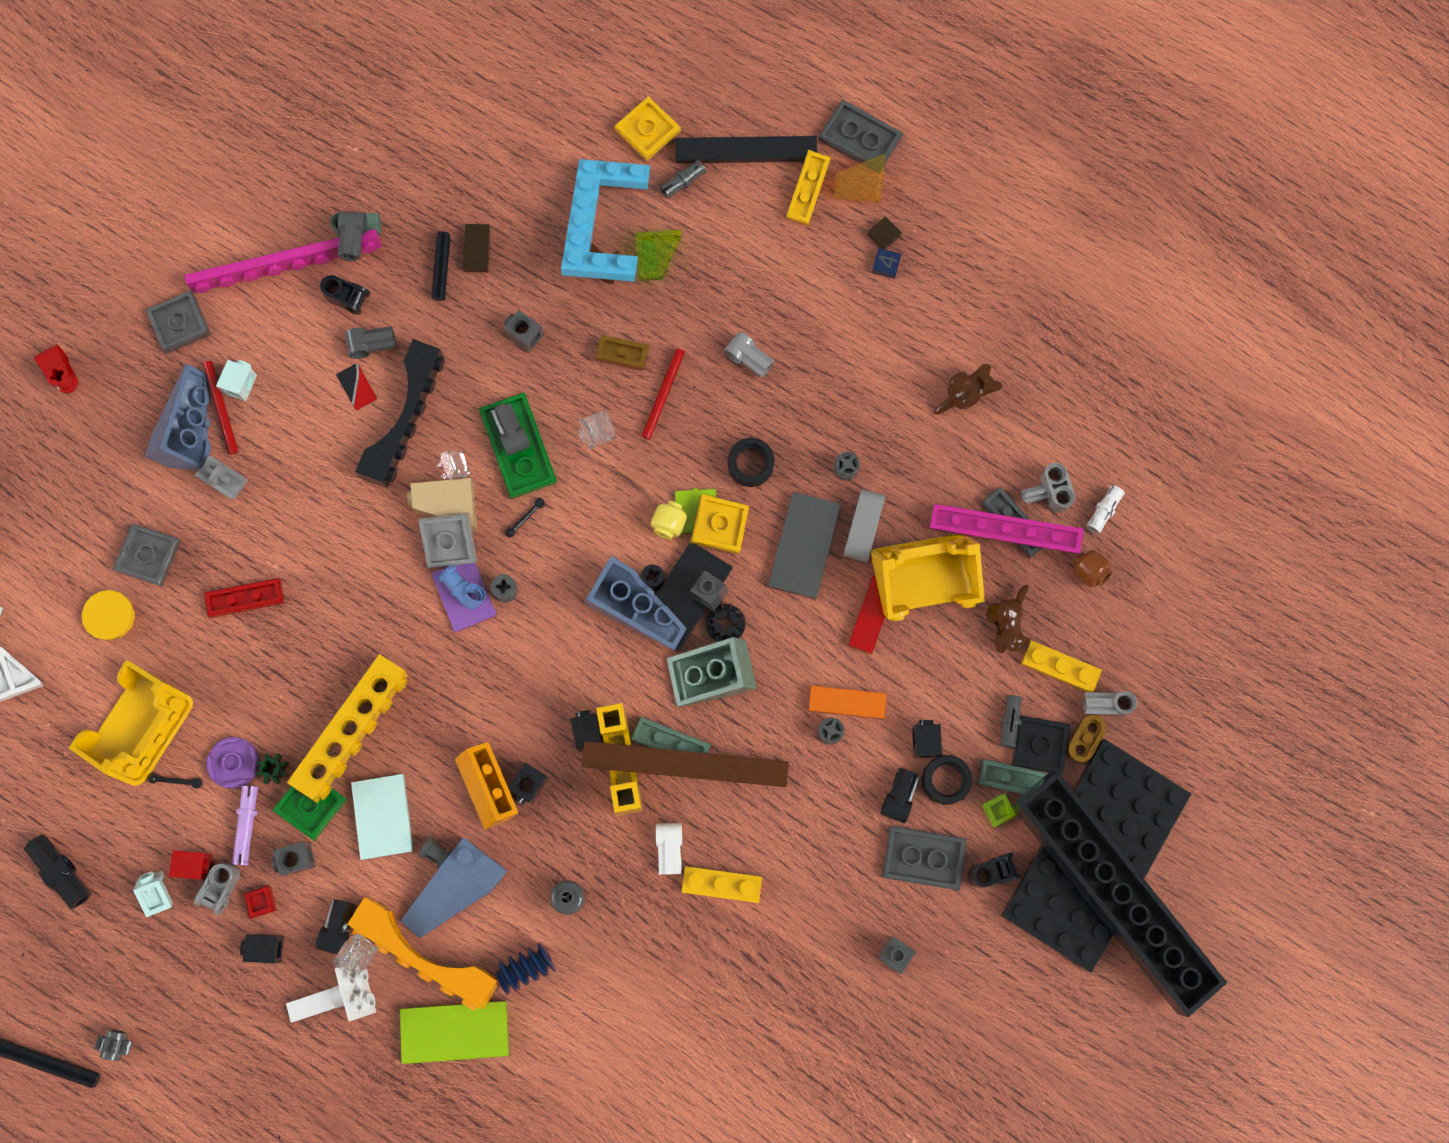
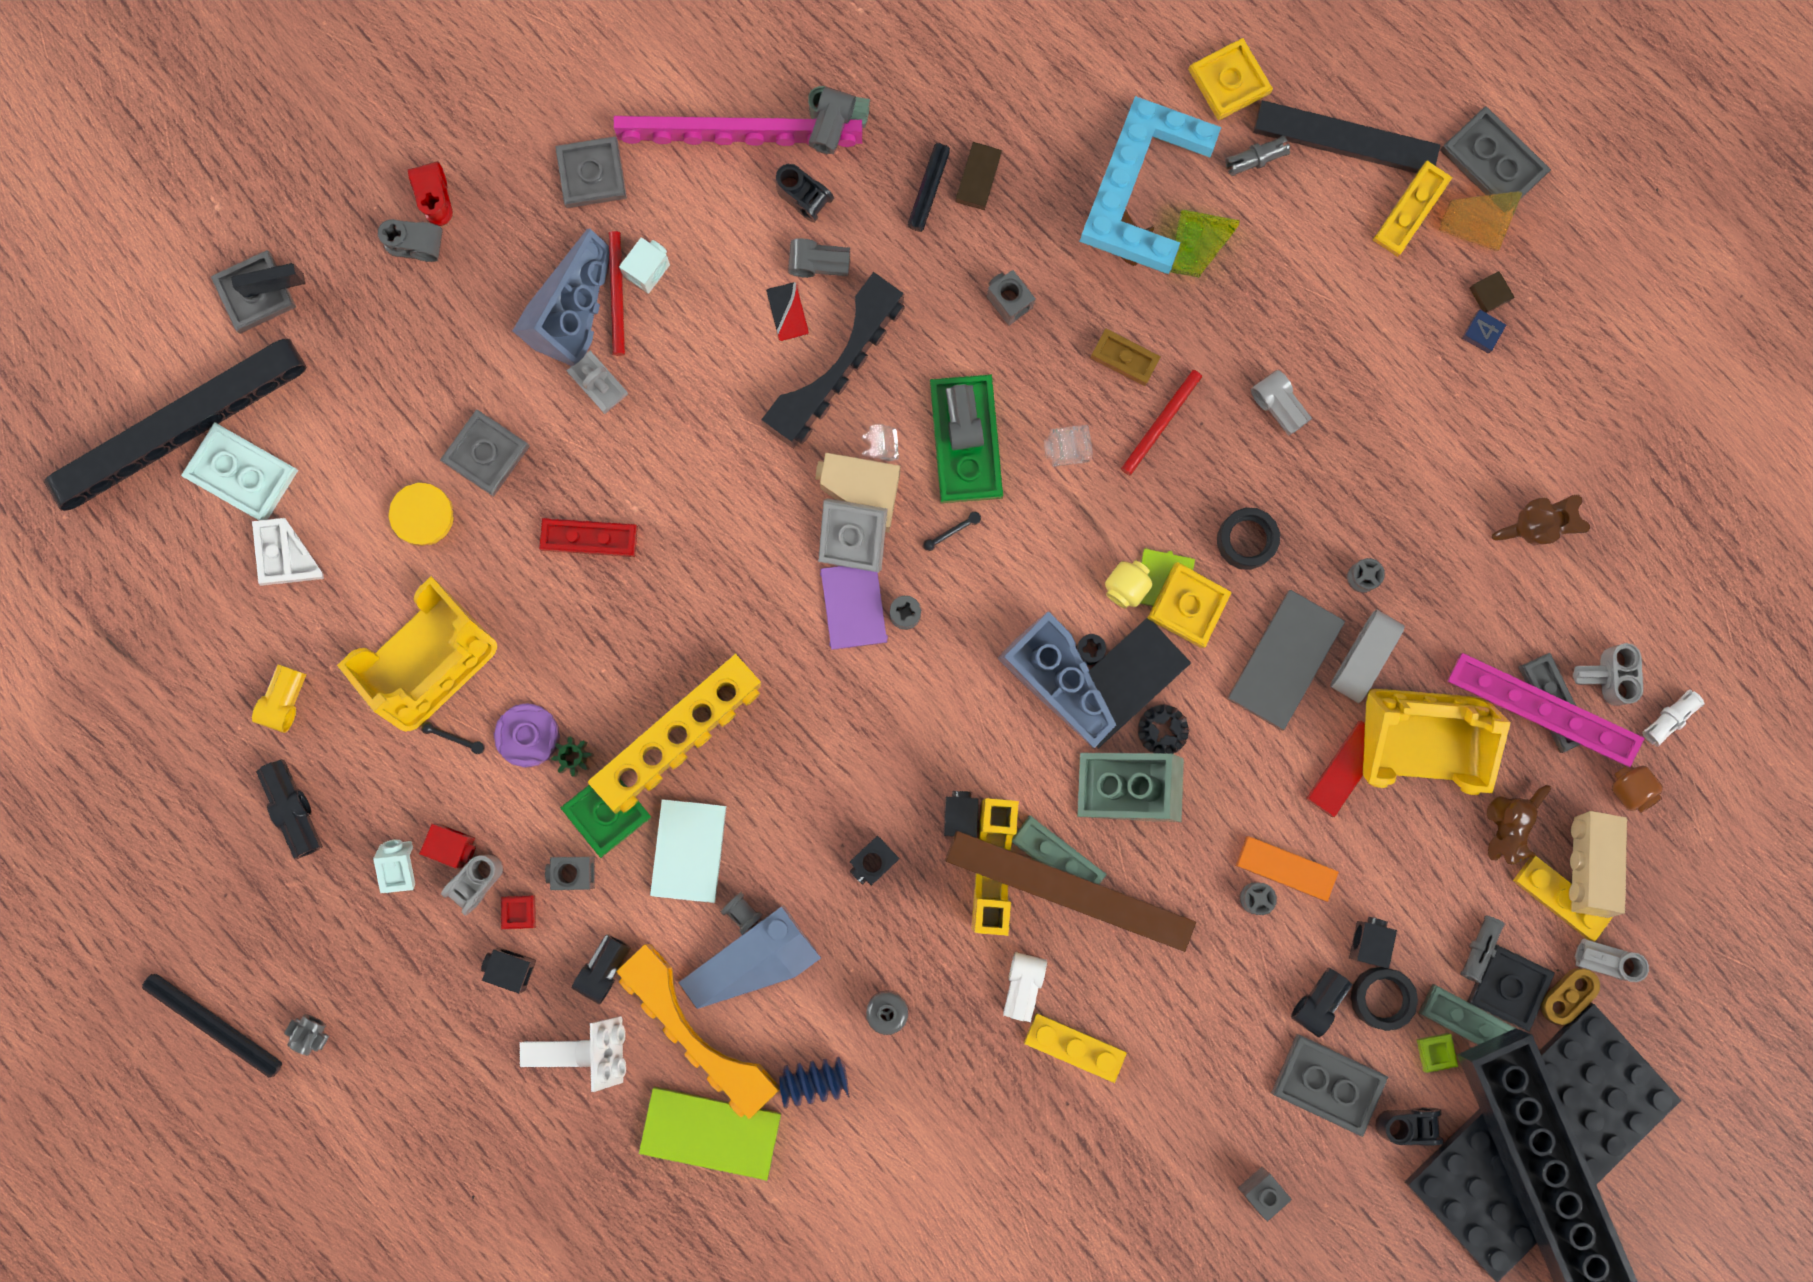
camera: 15 degrees right, 5 degrees up
lavender pin [231,786,259,865] -> none
clear brick [332,933,379,978] -> none
medium blue connector [437,565,486,610] -> none
light orange brick [455,742,518,830] -> none
dark grey brick [690,571,728,612] -> none
none -> yellow piece [252,665,307,733]
none -> dark grey piece [378,219,443,262]
none -> tan brick [1569,811,1627,918]

